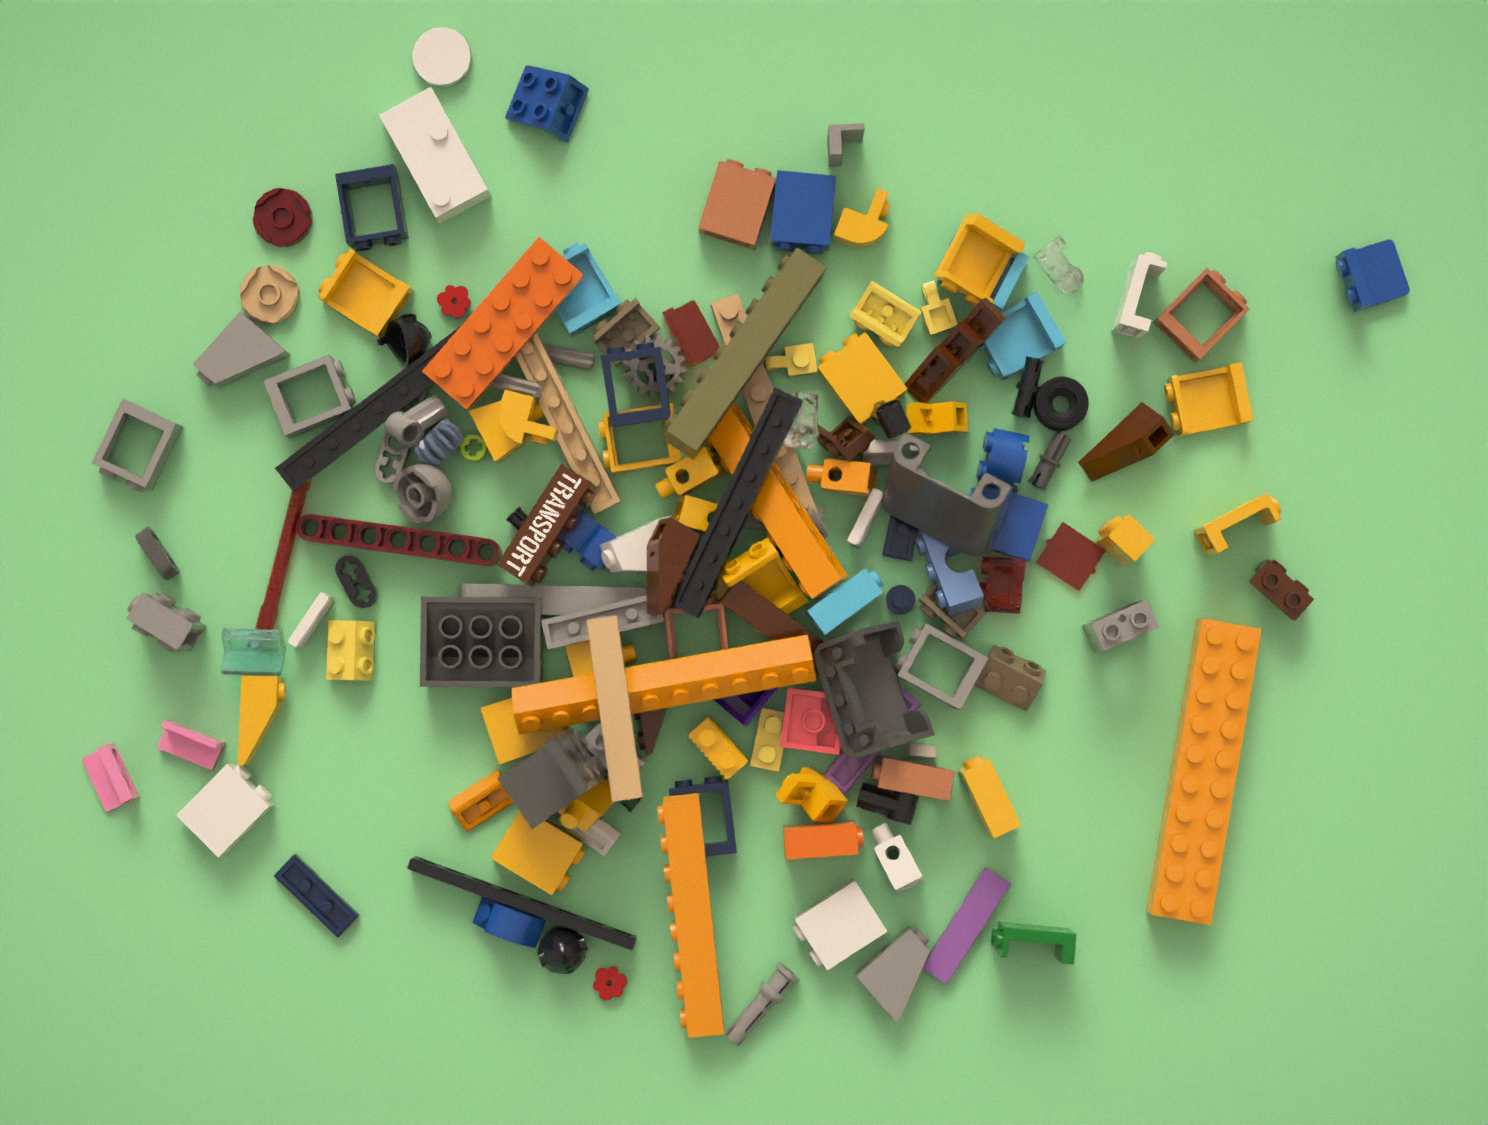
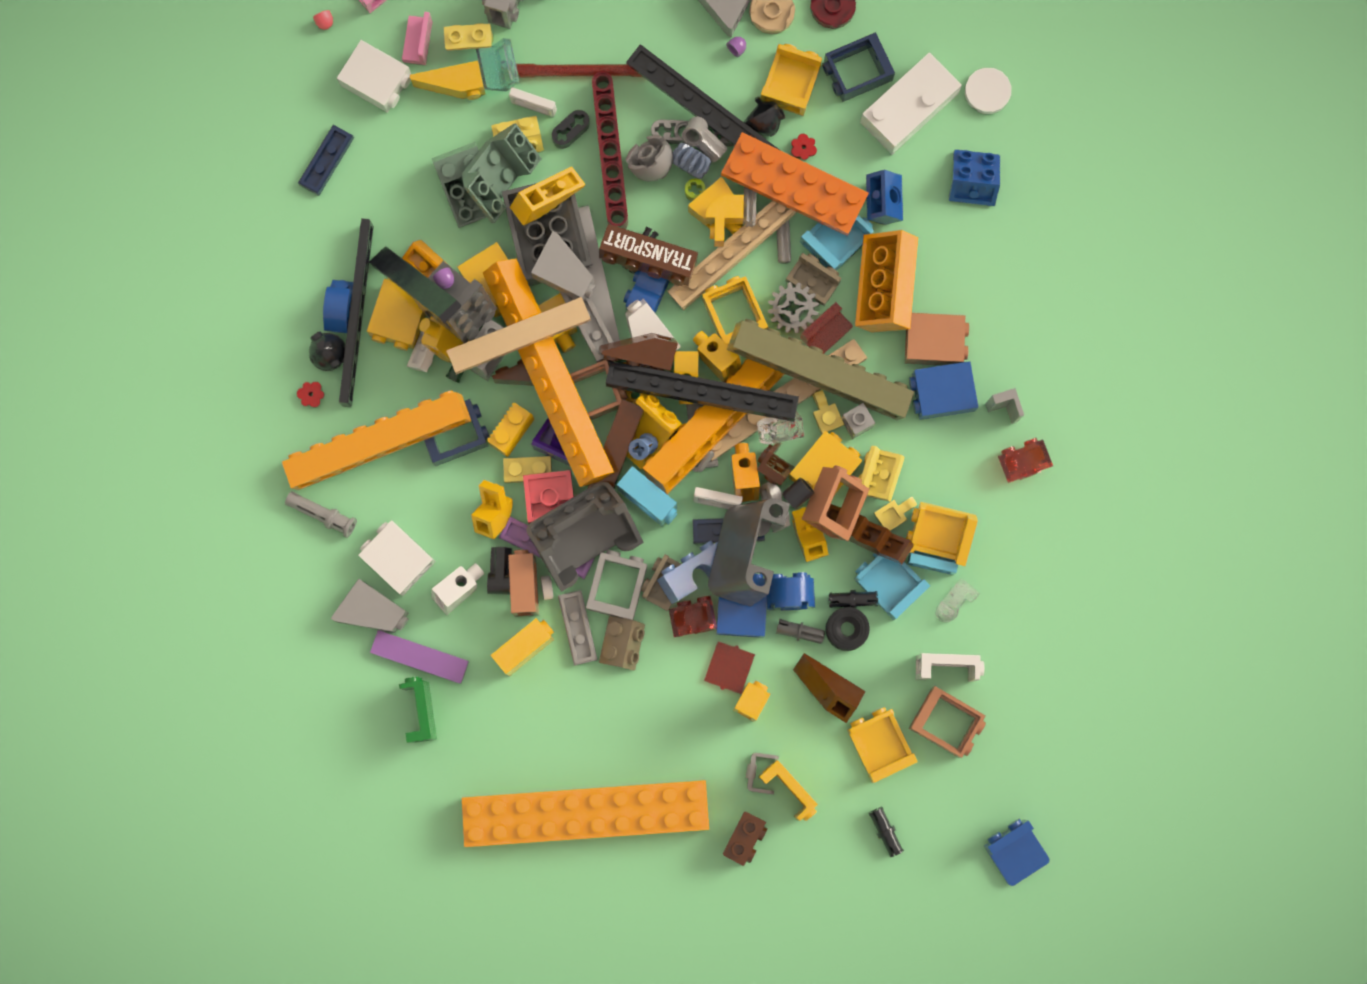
camera: 70 degrees right, 5 degrees down
light grey window [263,355,357,438] -> none
dark blue window [601,342,671,427] -> none
orange brick [783,821,864,860] -> none
yellow brick [833,188,891,248] -> none
dark blue plate [886,585,916,615] -> none
light grey window [1082,599,1159,652] -> none
none -> coral hinge [313,10,333,30]
none -> black tile [369,246,462,323]
none -> sand green slope [432,142,486,228]
none -> medium lavender hinge [433,268,454,289]
none -> light yellow bracket [444,23,493,51]
none -> sand green slope [461,123,542,223]
none -> yellow slope [510,166,586,226]
none -> light grey slope [531,231,596,301]
none -> light grey tile [558,590,598,666]
none -> medium blue bush [629,433,658,460]
none -> medium lavender hinge [726,37,746,57]
none -> light grey piece [746,753,779,795]
none -> nougat window [802,465,869,541]
none -> light grey brick [842,403,875,439]
none -> light orange brick [855,230,918,333]
none -> blue brick [866,169,903,225]
none -> black pin [868,806,904,858]
none -> clear red cylinder [998,438,1053,483]

